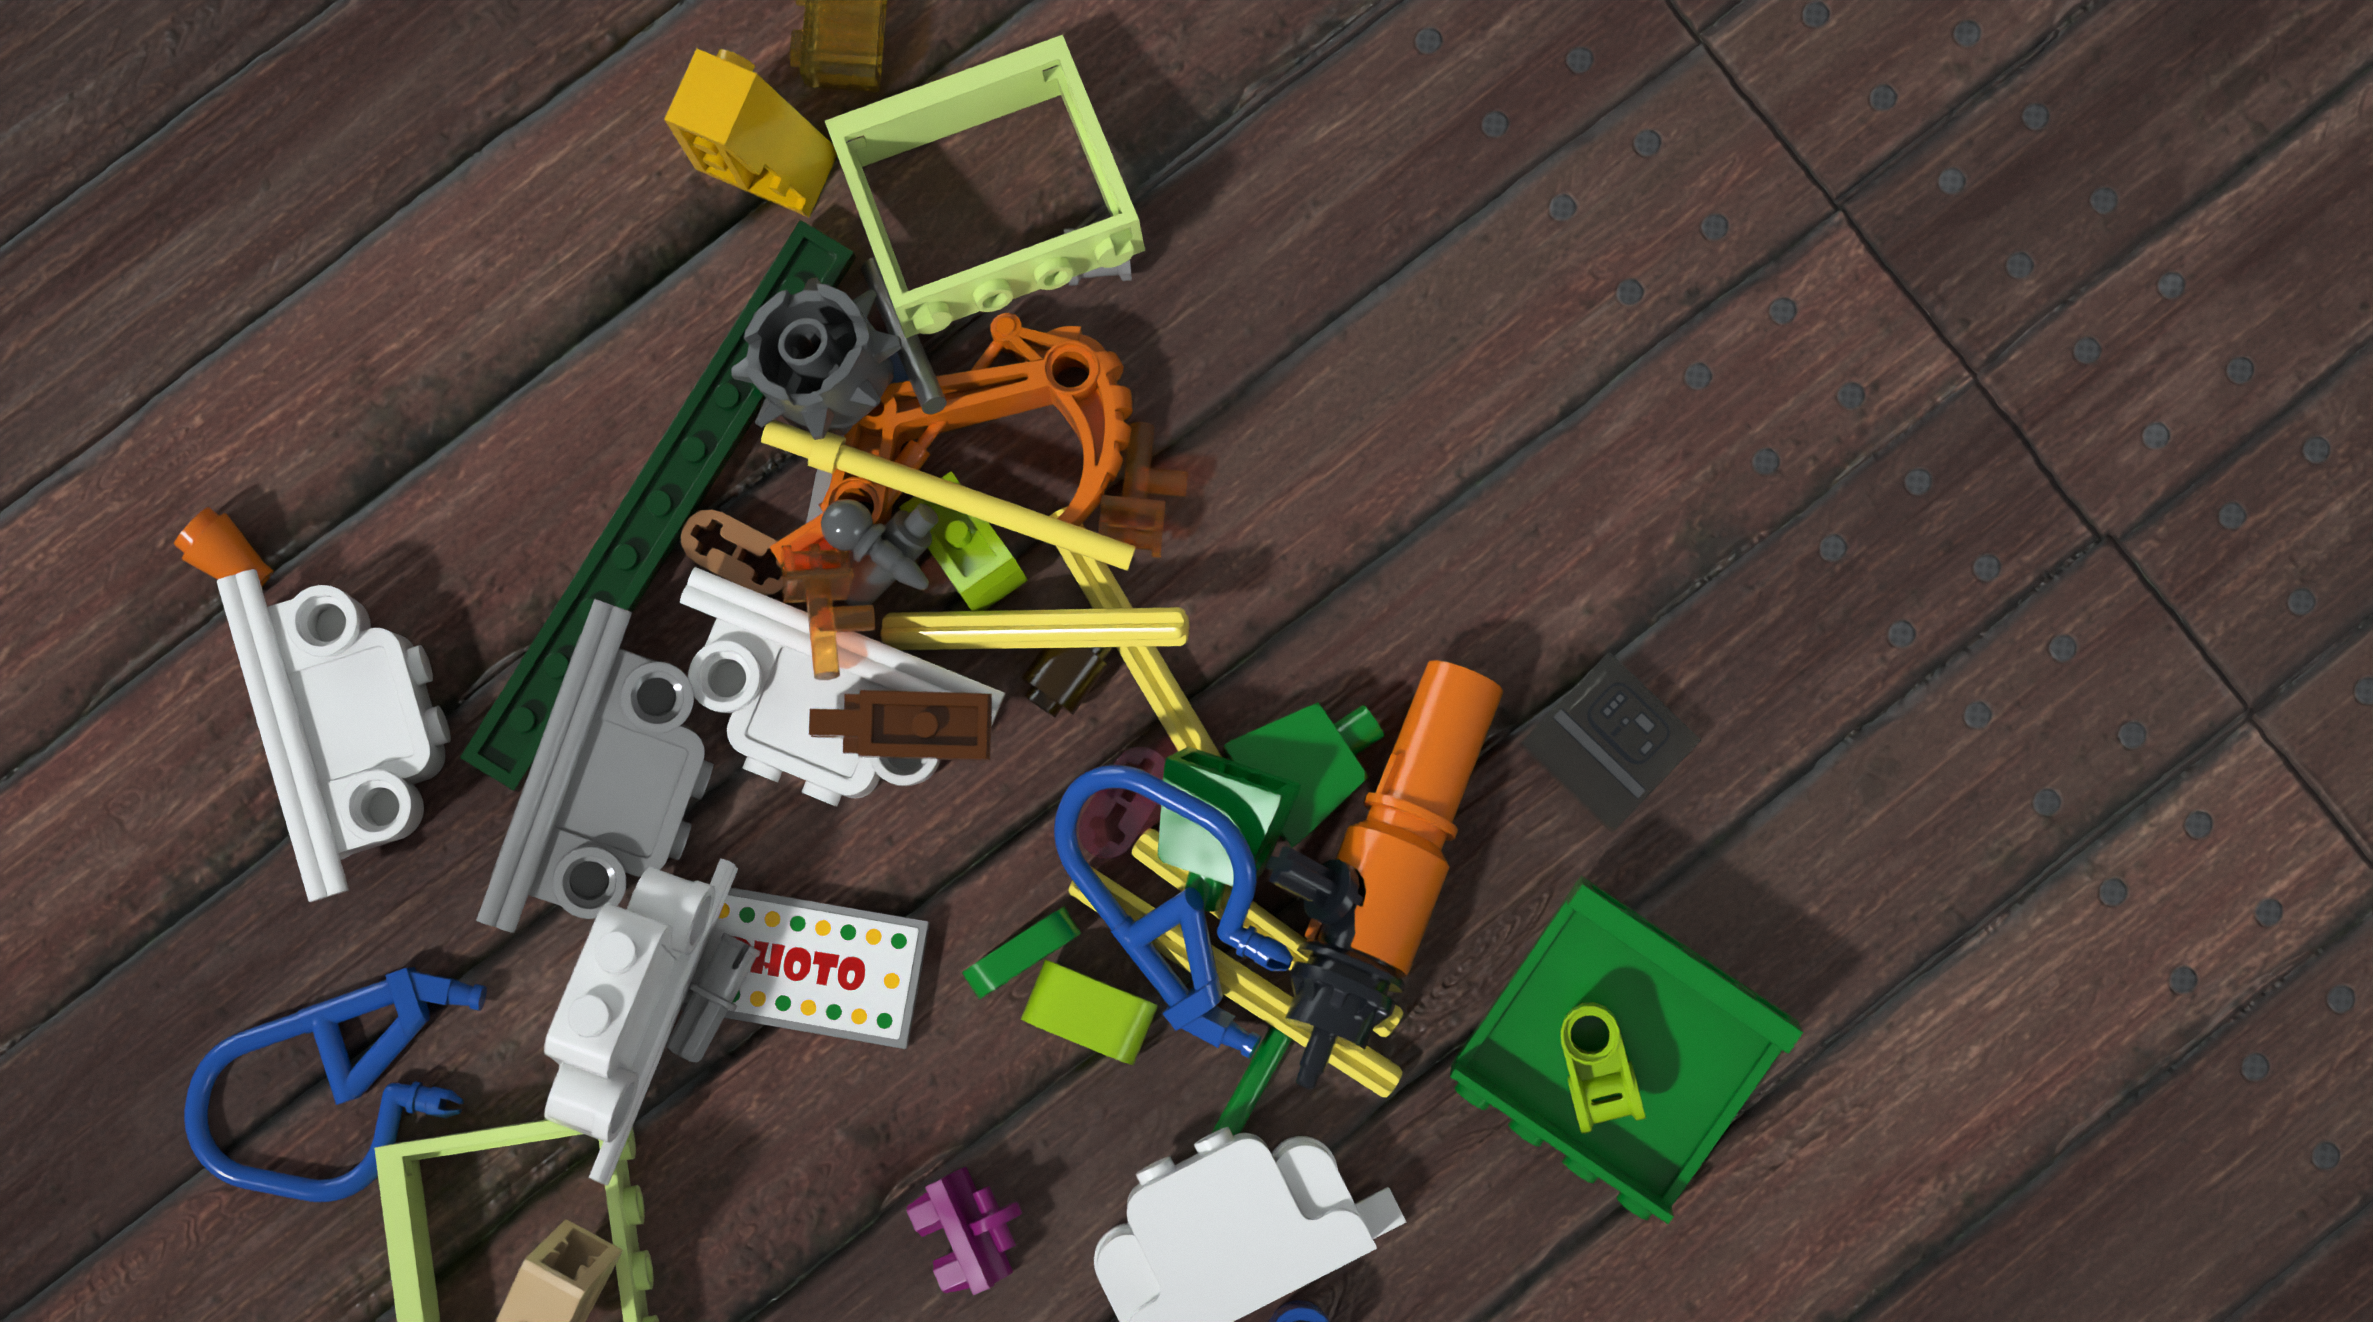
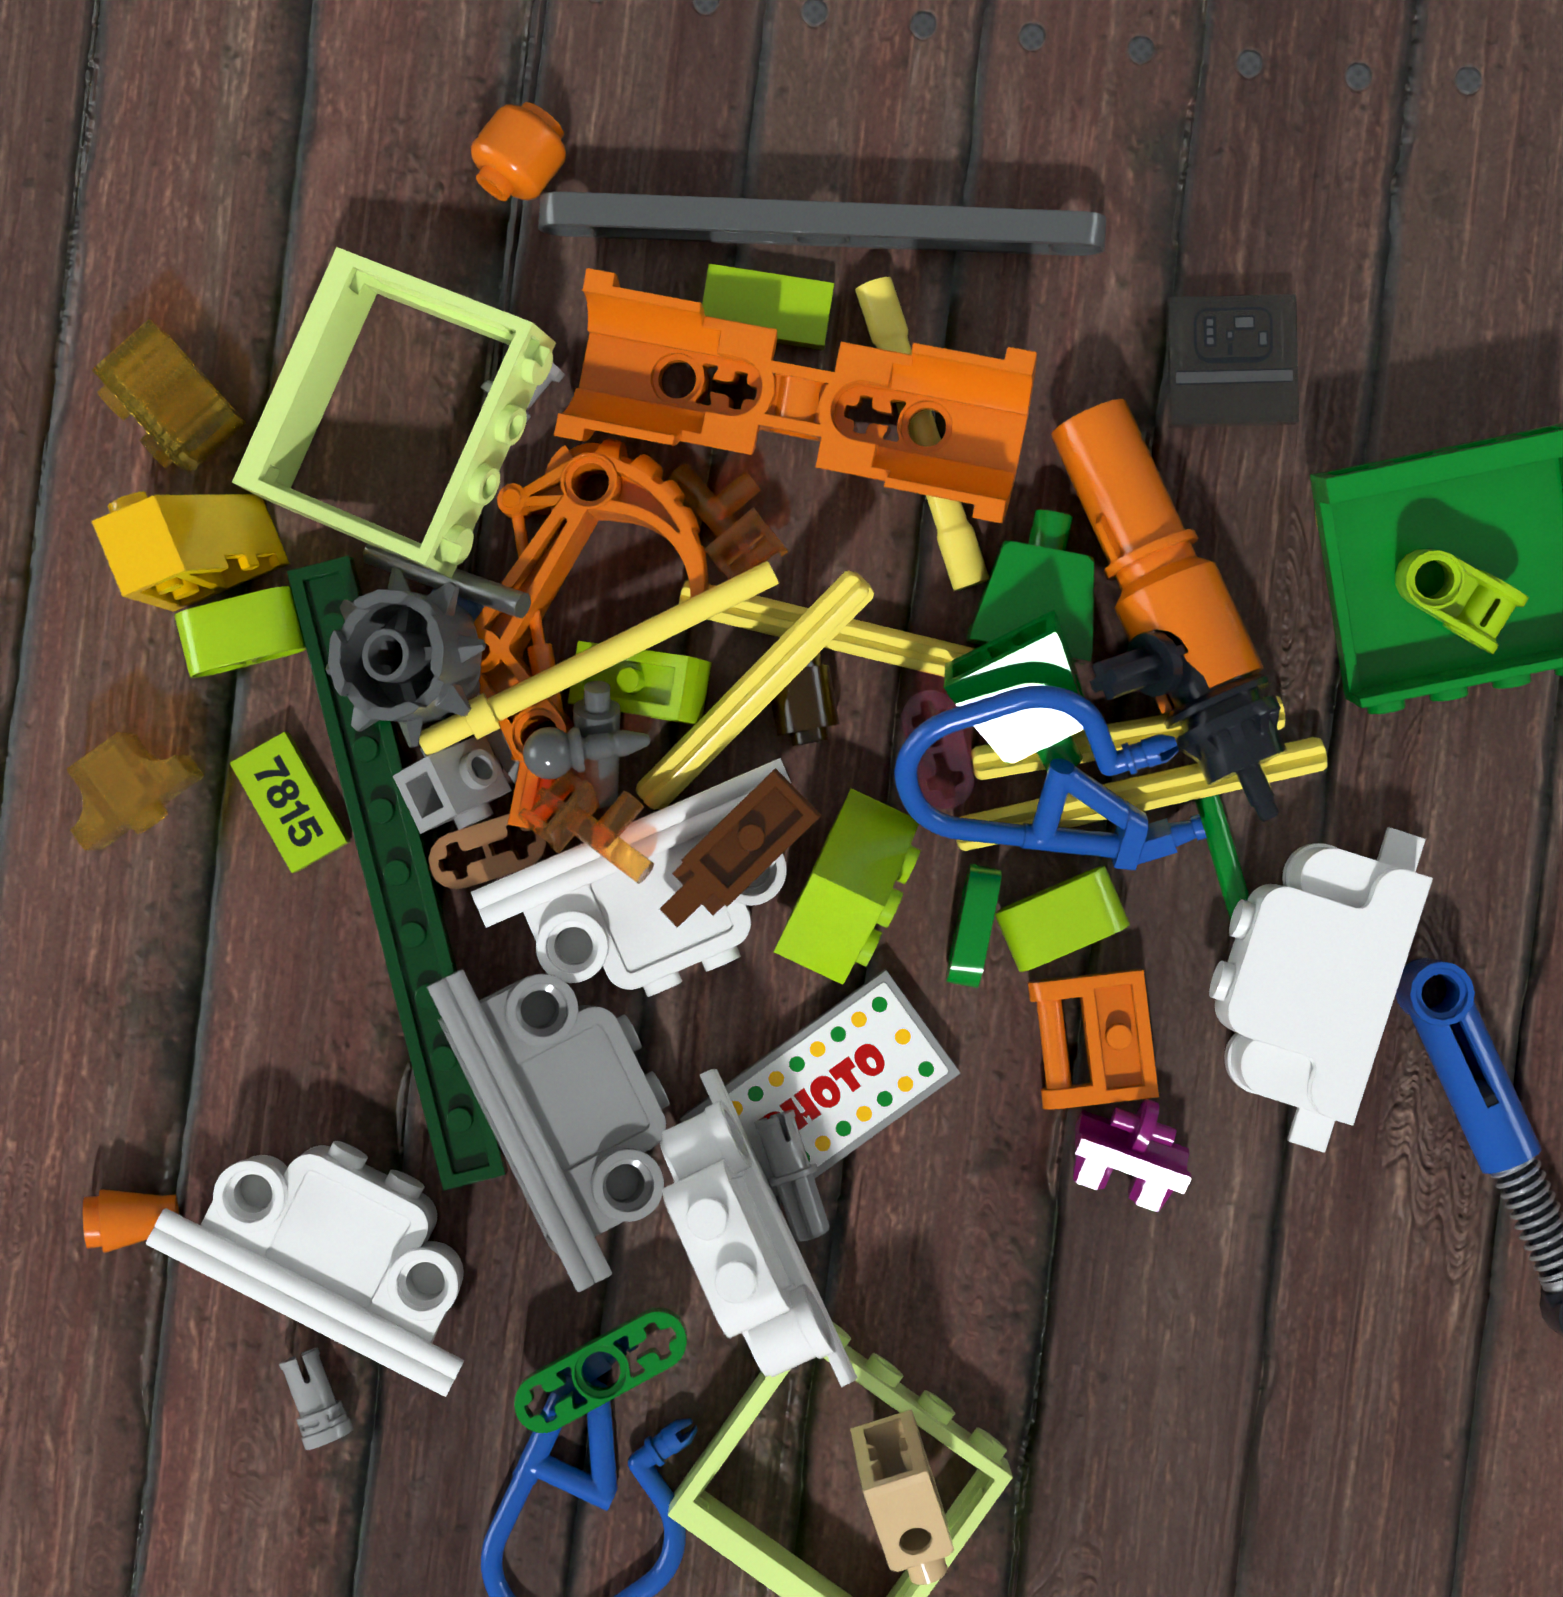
camera: 45 degrees left, 5 degrees up
none -> clear yellow brick [66,732,205,851]
none -> lime beam [174,586,307,678]
none -> lime tile [230,732,351,873]
none -> light grey pin [279,1348,354,1450]
none -> light grey brick [393,736,512,834]
none -> orange head [471,102,566,201]
none -> green beam [514,1307,687,1433]
none -> dark grey beam [538,192,1106,256]
none -> orange piece [554,268,1037,523]
none -> lime tile [702,264,834,350]
none -> lime brick [774,788,921,985]
none -> light yellow piece [855,277,990,591]
none -> orange plate [1028,968,1159,1110]

